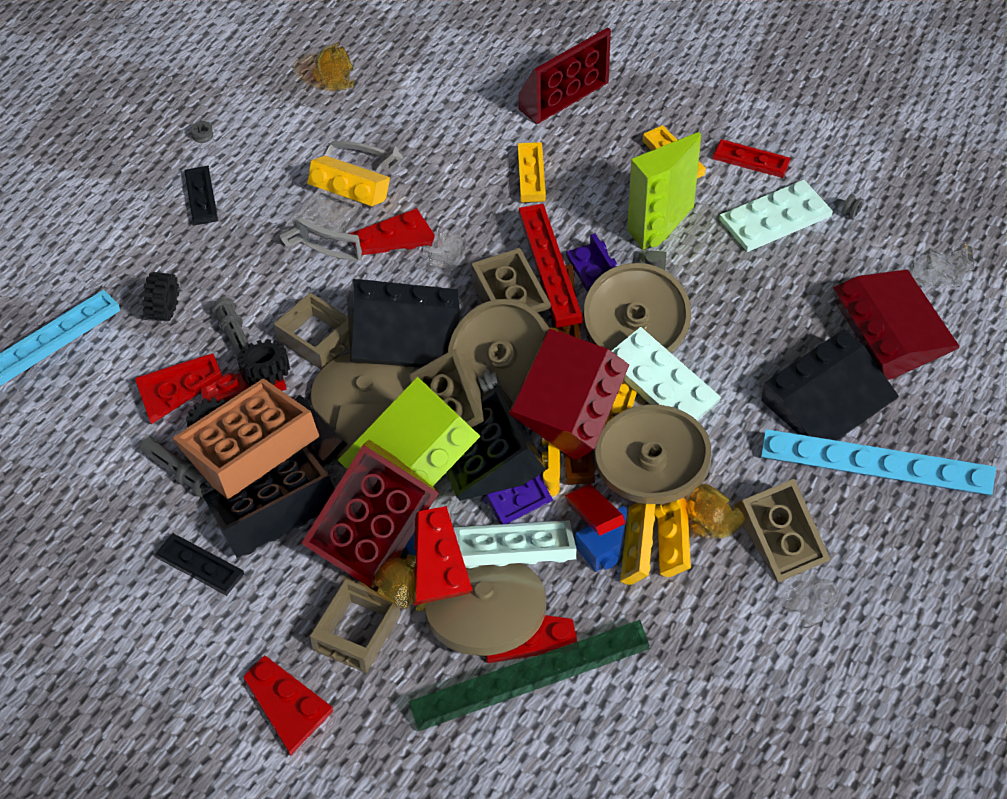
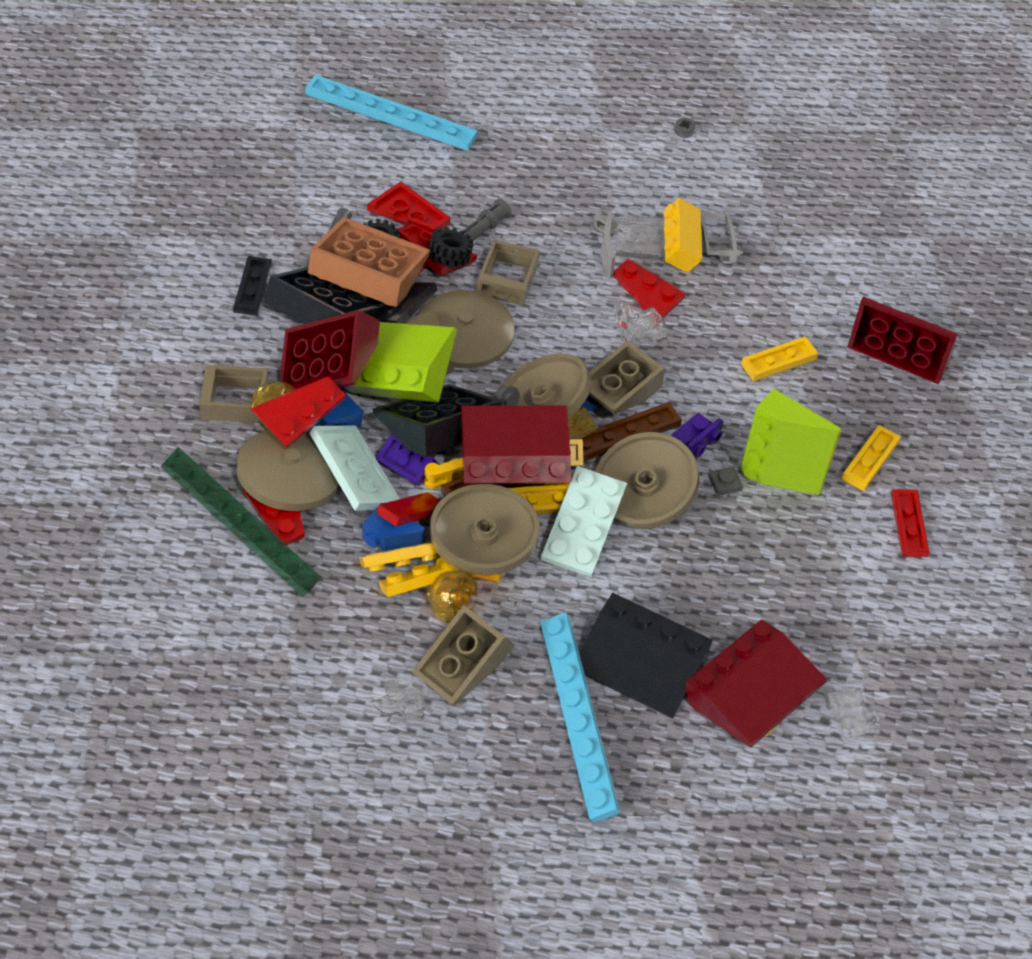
camera: 60 degrees right, 0 degrees up
black tyre [142,272,179,321] -> none
black tile [184,165,218,226] -> none
red wing [243,655,333,756] -> none
clear yellow cylinder [313,42,355,91] -> none
black slope [347,279,460,368] -> none
dark tan slope [409,349,484,428] -> none
red plate [519,203,582,328] -> none
light aqua plate [719,180,833,252] -> none
dark grey bush [841,194,864,219] -> none

